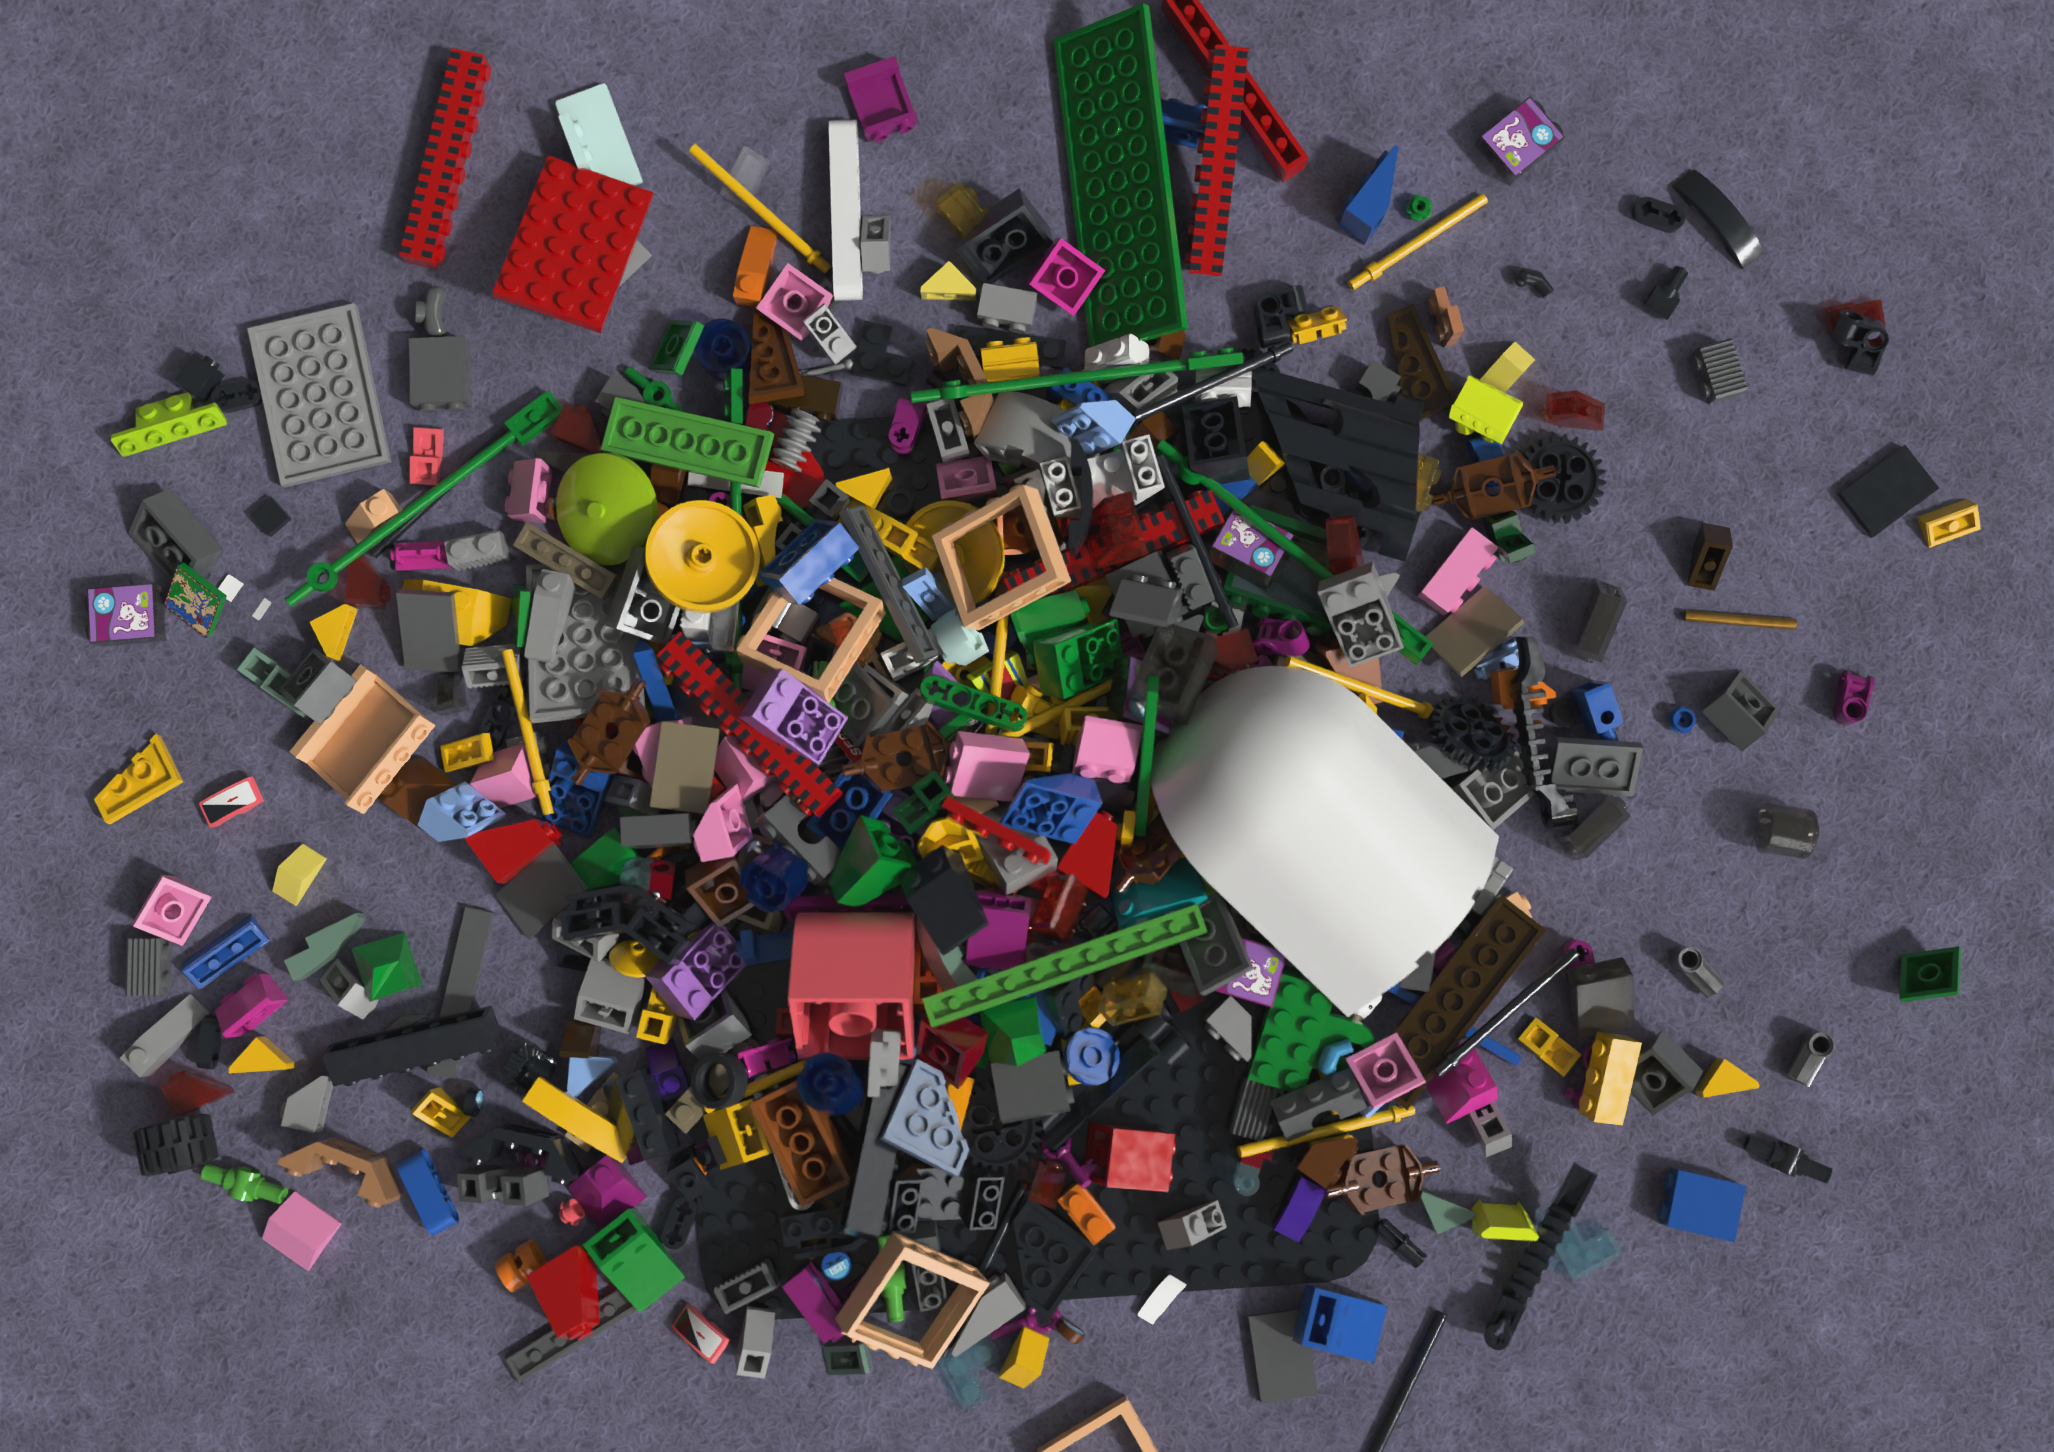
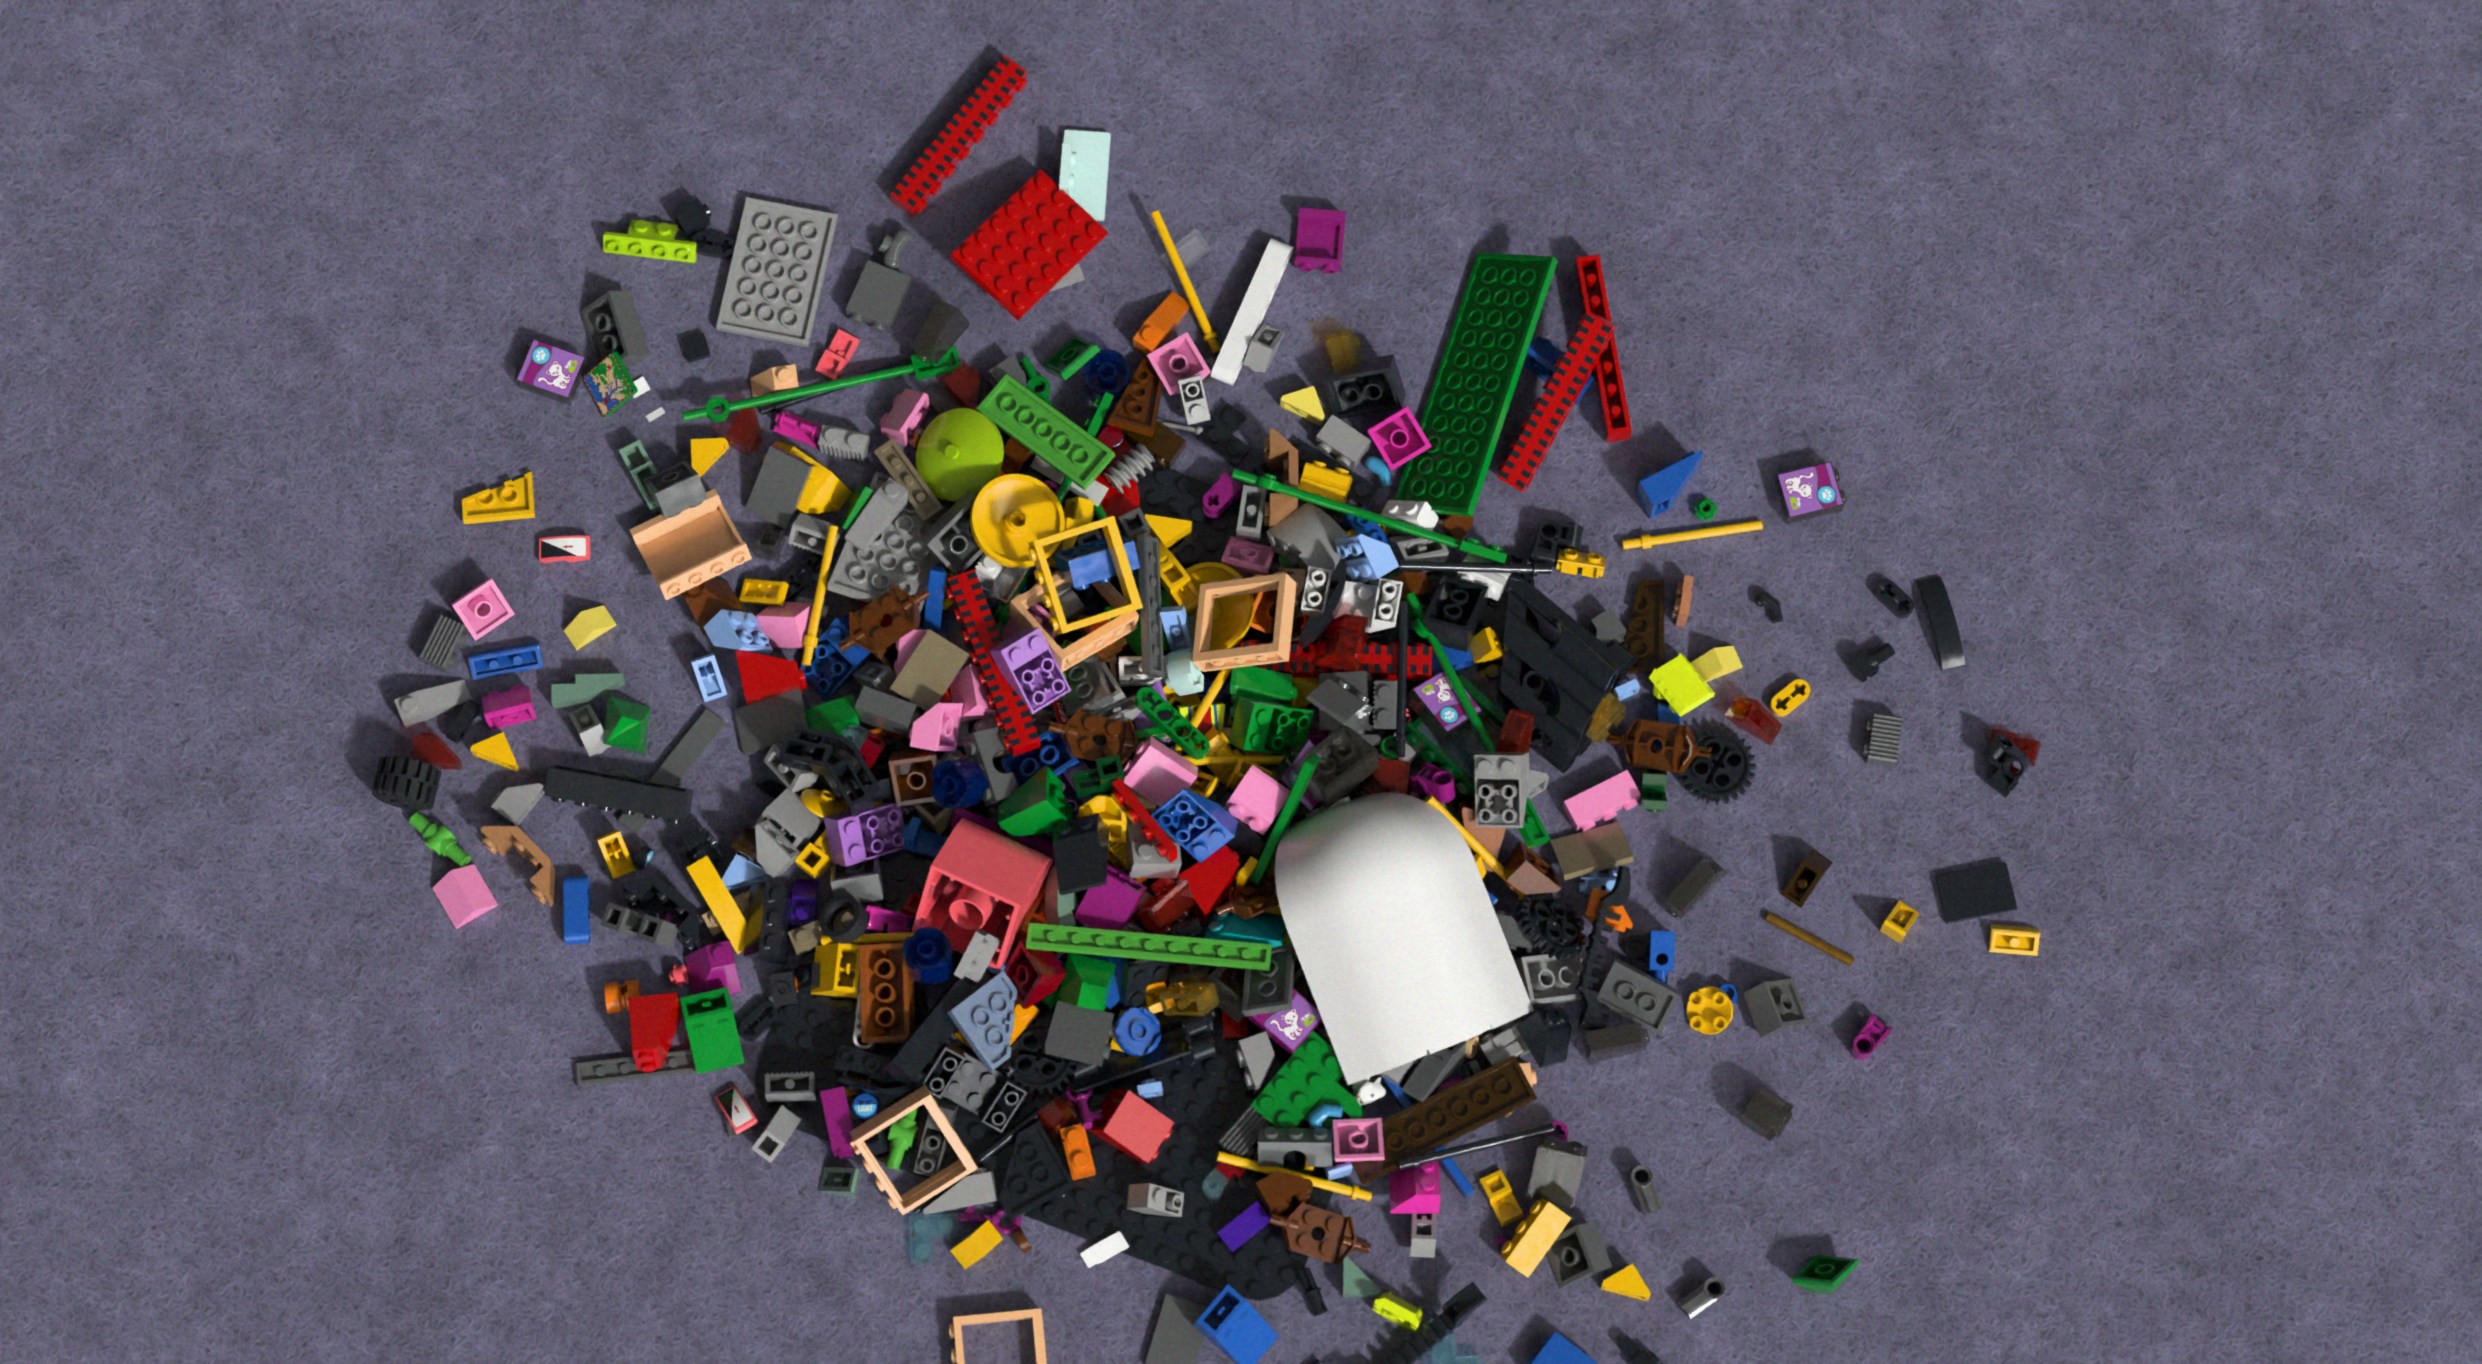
camera: 20 degrees right, 10 degrees down
none -> light blue slope [691,653,727,702]
none -> light grey slope [755,819,800,878]
none -> clear smoke slope [911,299,970,364]
none -> yellow window [1028,516,1143,635]
none -> light blue plate [1137,1079,1163,1099]
none -> dark azure arm [1365,456,1392,487]
none -> reddish brown slope [1503,841,1561,895]
none -> black slope [1516,1006,1572,1068]
none -> light blue plate [1613,679,1640,702]
none -> yellow dish [1686,986,1733,1035]
none -> yellow beam [1770,679,1810,717]
none -> yellow slope [1880,900,1919,944]

